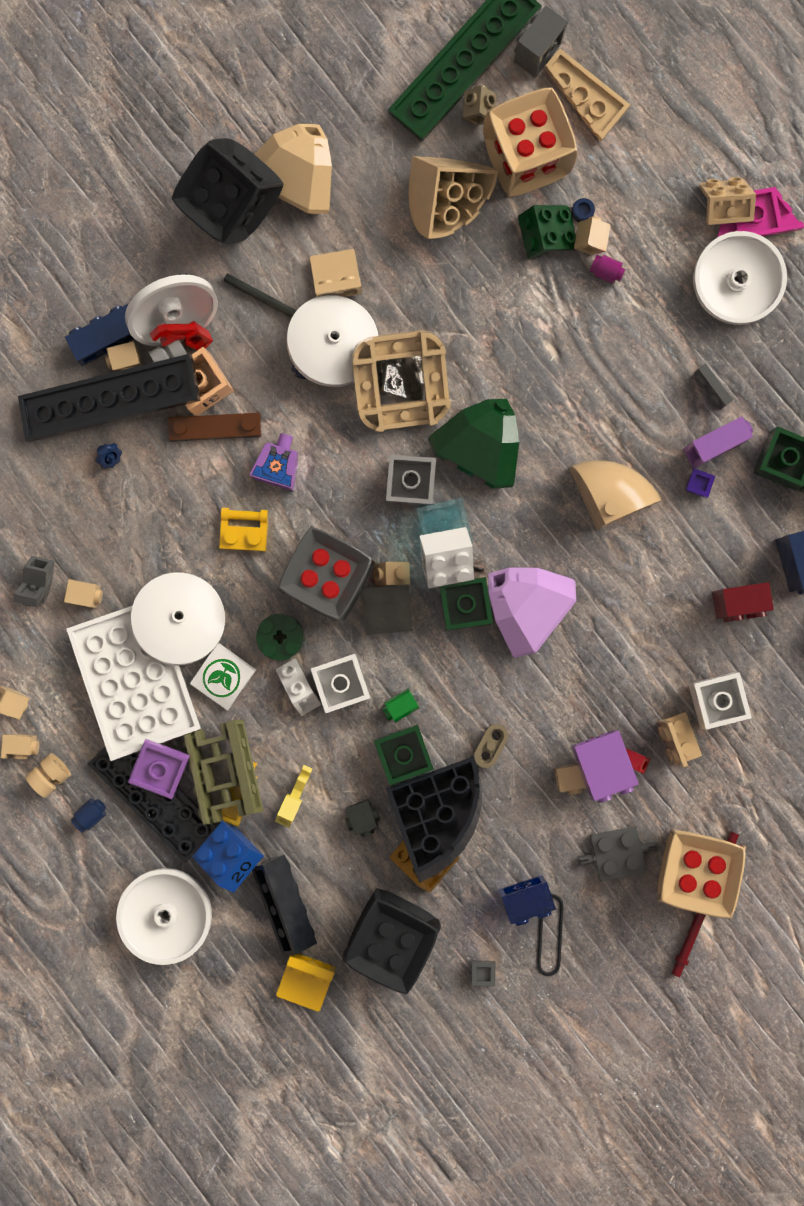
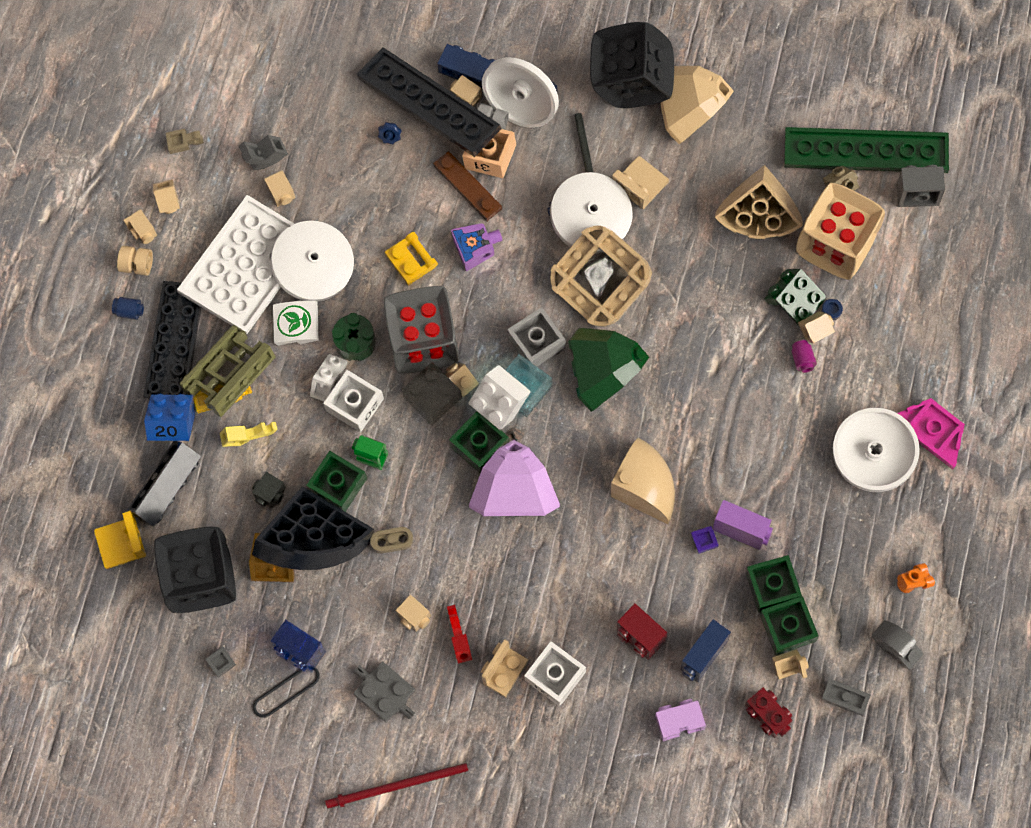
camera: 60 degrees right, 15 degrees down
white dish [116,868,212,965] -> none
medium lavender tile [128,738,190,799] -> none
red piece [150,321,213,351] -> none
tan wing [545,49,630,142] -> none
medium lavender brick [571,730,639,803] -> none
tan piece [656,828,746,919] -> none
dark grey plate [693,363,733,410] -> none
tan bracket [699,177,756,225] -> none

